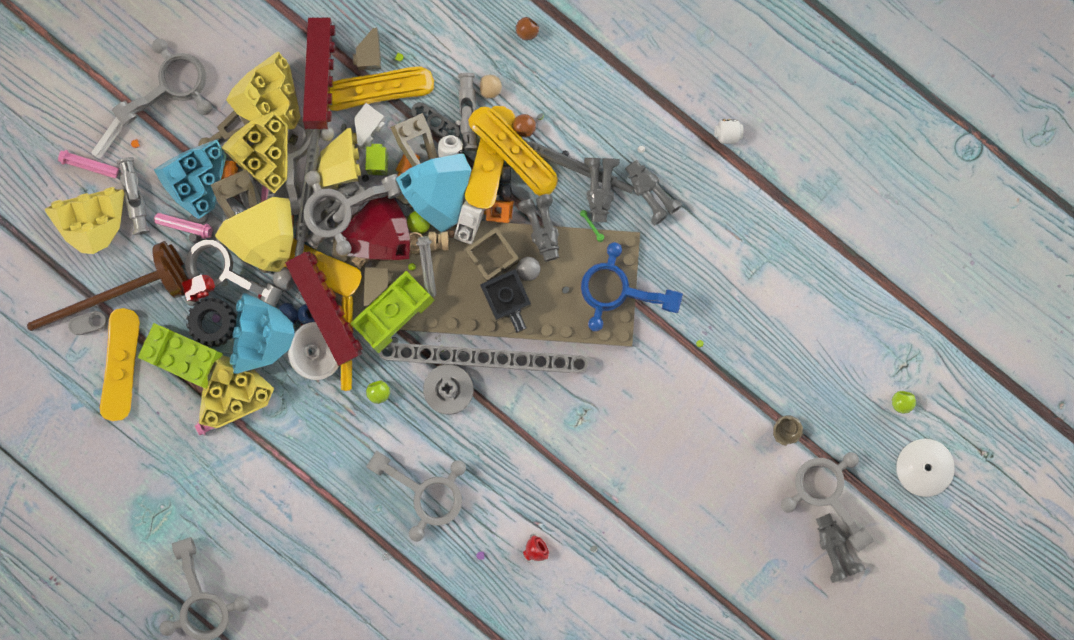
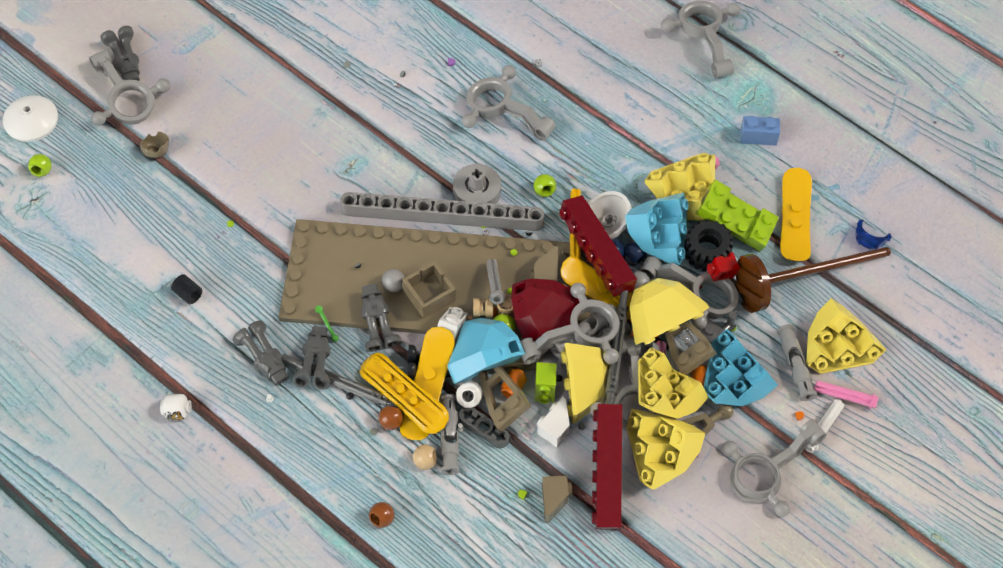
camera: 175 degrees right, 25 degrees down
light grey piece [68,311,107,335] -> none
bright pink axle [154,213,213,239] -> none
yellow piece [329,66,434,111] -> none
lime piece [350,270,435,353] -> none
black brick [480,269,532,333] -> none
orange brick [484,200,514,223] -> none
red brick [523,535,549,561] -> none
blue piece [581,242,683,332] -> none
none -> black piece [171,274,203,305]
none -> medium blue brick [740,116,780,146]
none -> clear blue helmet [855,219,892,249]

